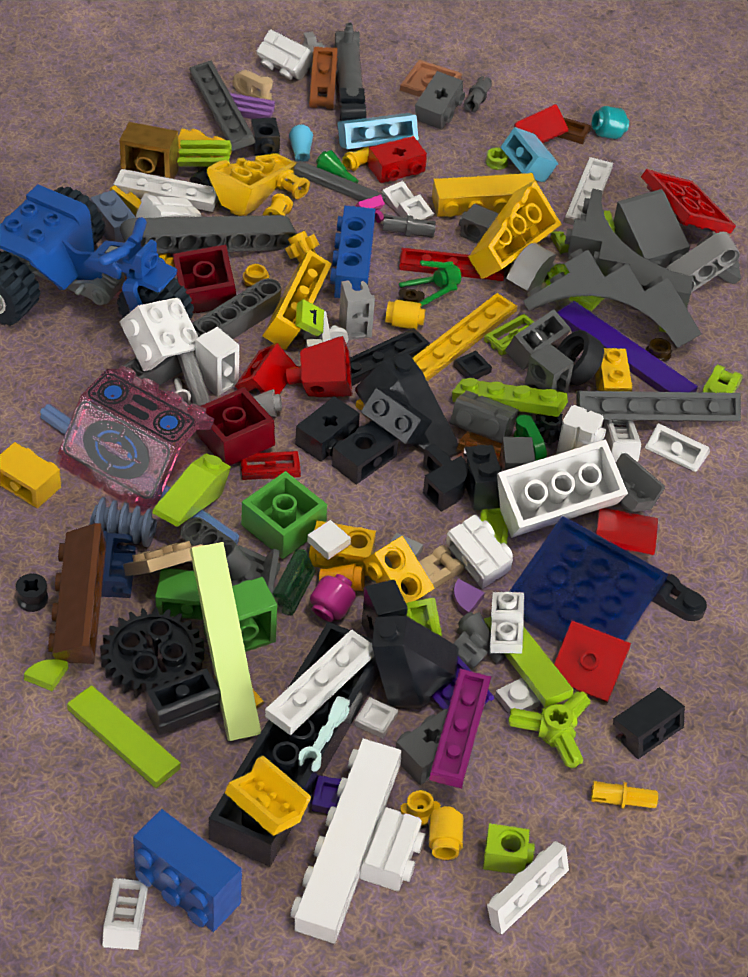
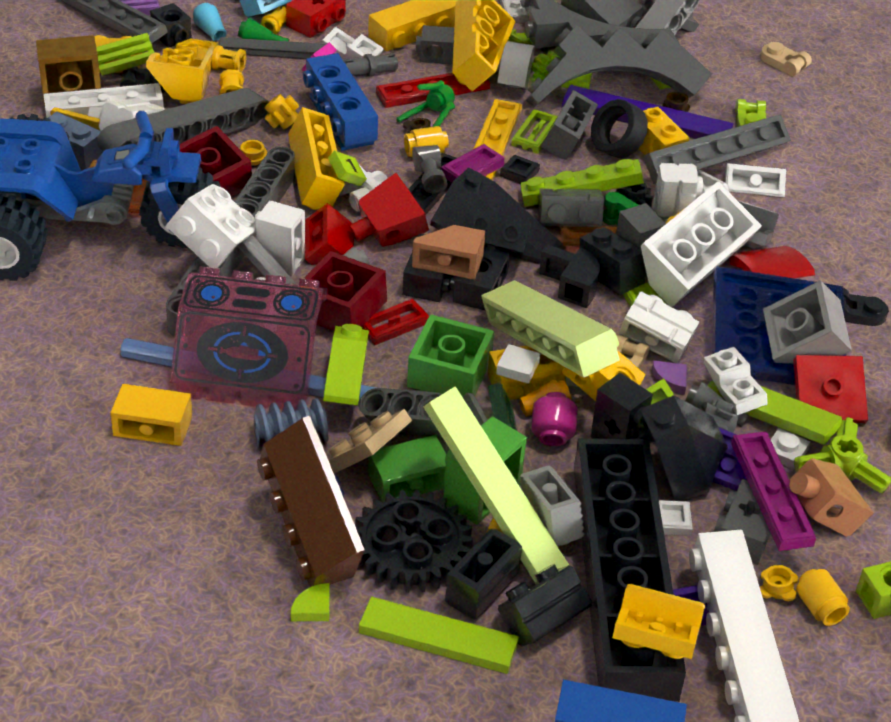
camera: 25 degrees left, 5 degrees down
black wheel [15,573,49,612] -> none
white plate [265,629,374,735] -> none
light aqua piece [299,696,350,772] -> none
light grey hinge [339,281,375,340] -> none
white brick [360,807,426,891] -> none
dark grey brick [525,344,574,395] -> none
none -> dark grey leg [412,145,447,194]
none -> nougat slope [412,225,485,280]
none -> magenta tile [441,144,505,182]
none -> yellowish green brick [481,280,620,377]
none -> black brick [498,564,593,646]
none -> light grey brick [520,465,585,546]
none -> light grey slope [763,280,852,363]
none -> nougat torso [789,458,874,537]

